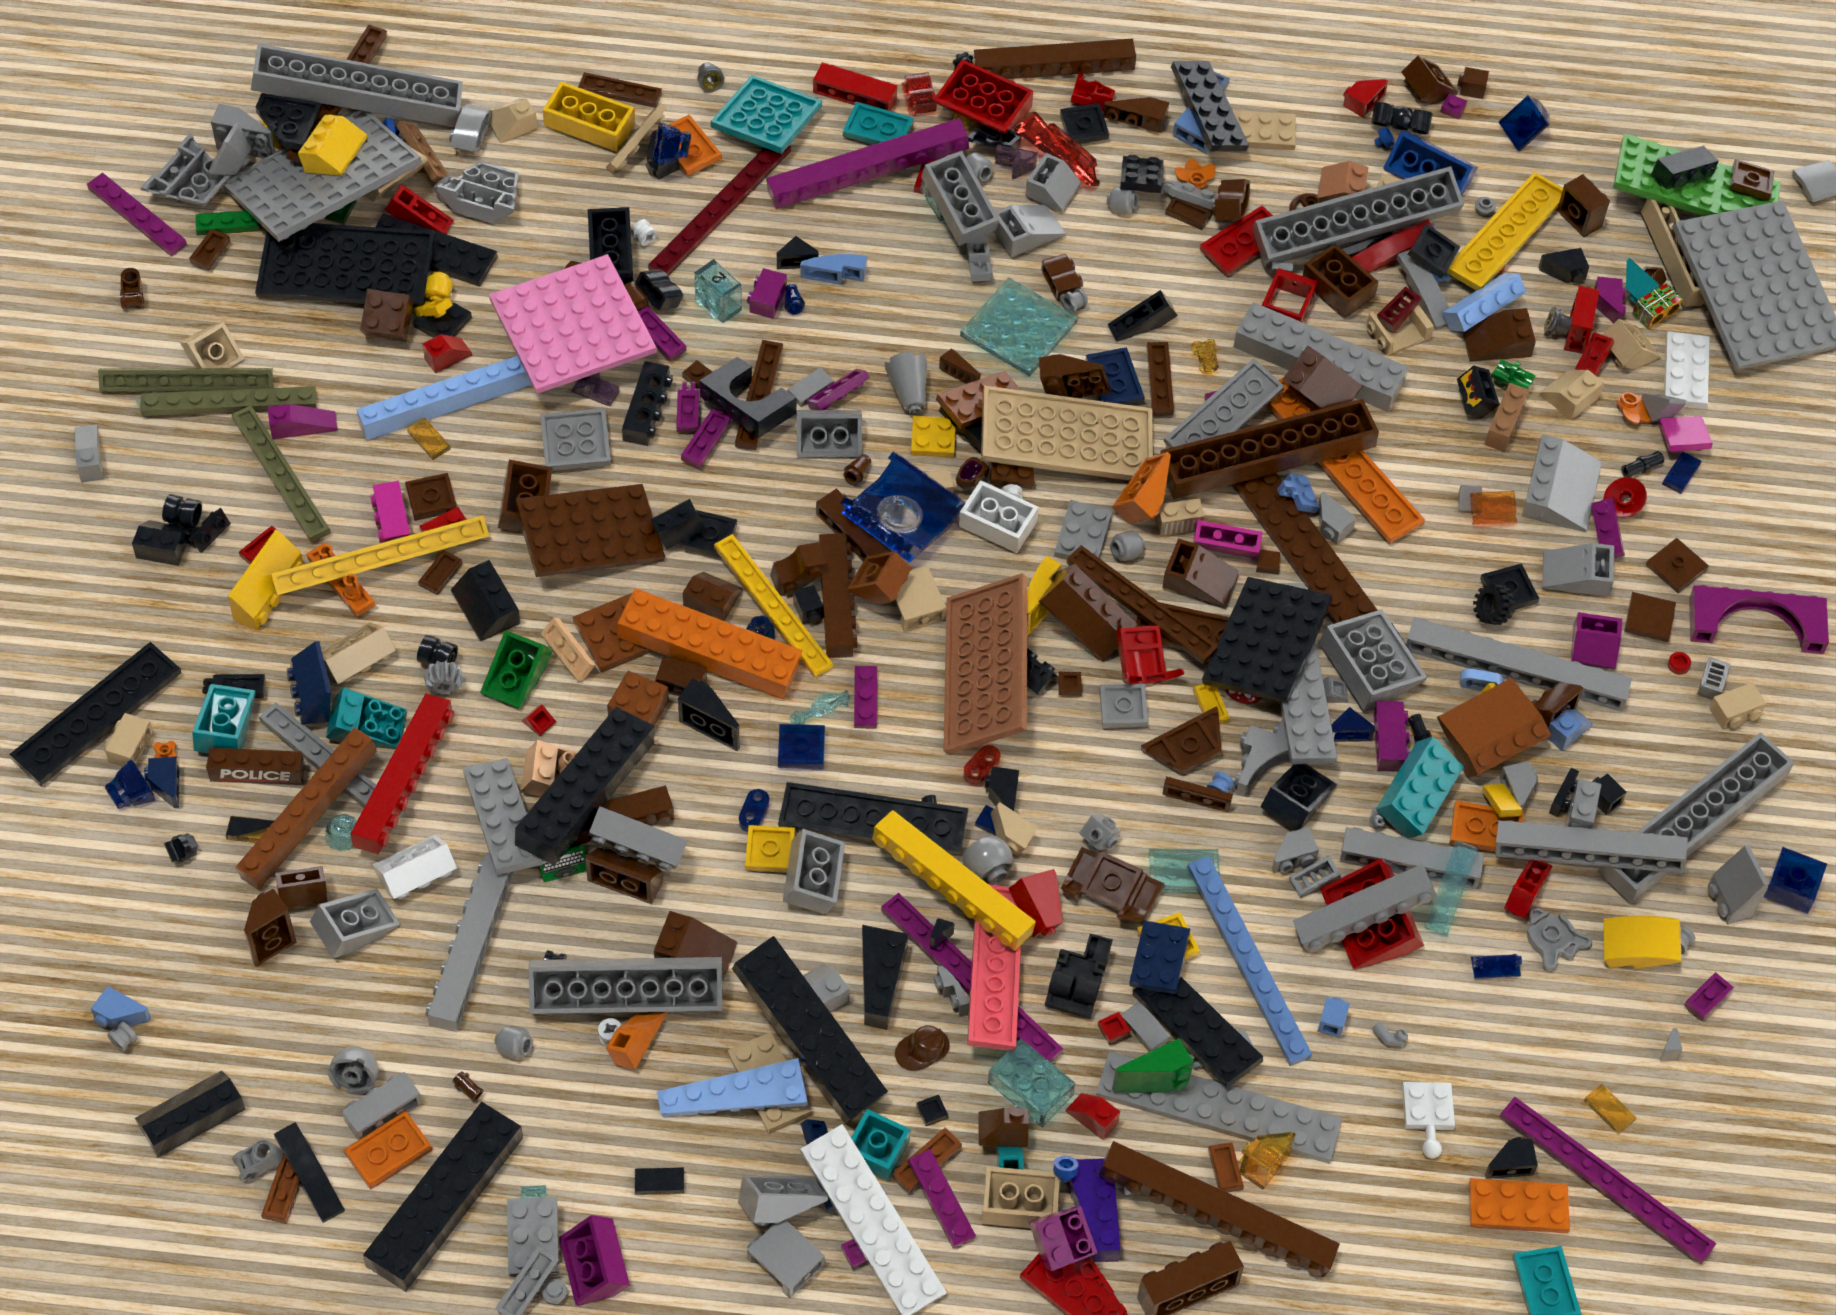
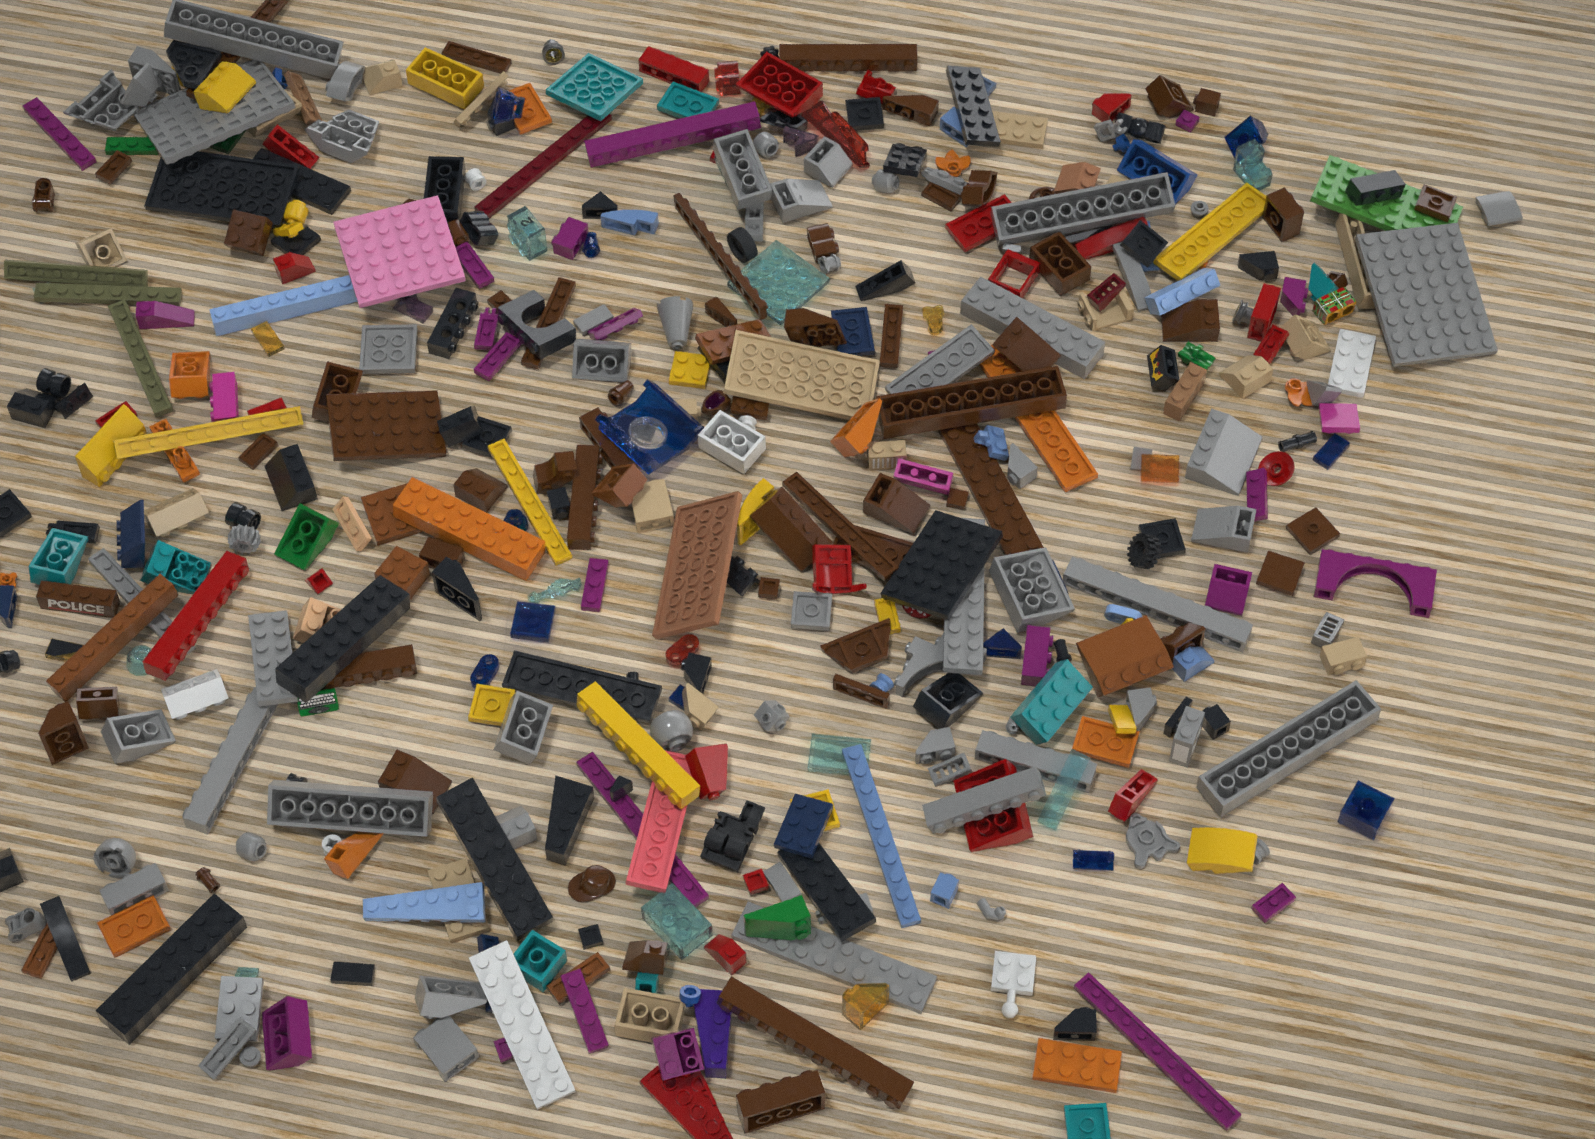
camera: 10 degrees right, 0 degrees up
reddish brown tile [405,473,457,521] -> none
reddish brown slope [585,847,663,905] -> none
light grey brick [588,806,688,871] -> none
light grey slope [934,966,969,1016] -> none
light grey plate [1054,500,1113,560] -> none
reddish brown piece [1061,847,1165,923] -> none
light grey head [1110,531,1144,561] -> none
dark orange tile [1208,1142,1244,1192] -> none
light grey slope [1323,676,1348,703] -> none
light grey brick [1495,820,1688,874] -> none
clear yellow tile [1584,1084,1637,1135] -> none
light grey slope [1660,1028,1682,1061] -> none
red tile [1667,652,1691,675] -> none
light grey slope [1708,845,1769,925] -> none
none -> orange slope [169,351,210,399]
none -> reddish brown plate [673,193,768,320]
none -> black tyre [727,227,758,263]
none -> light grey plate [1094,119,1127,142]
none -> clear light blue brick [1233,139,1273,191]

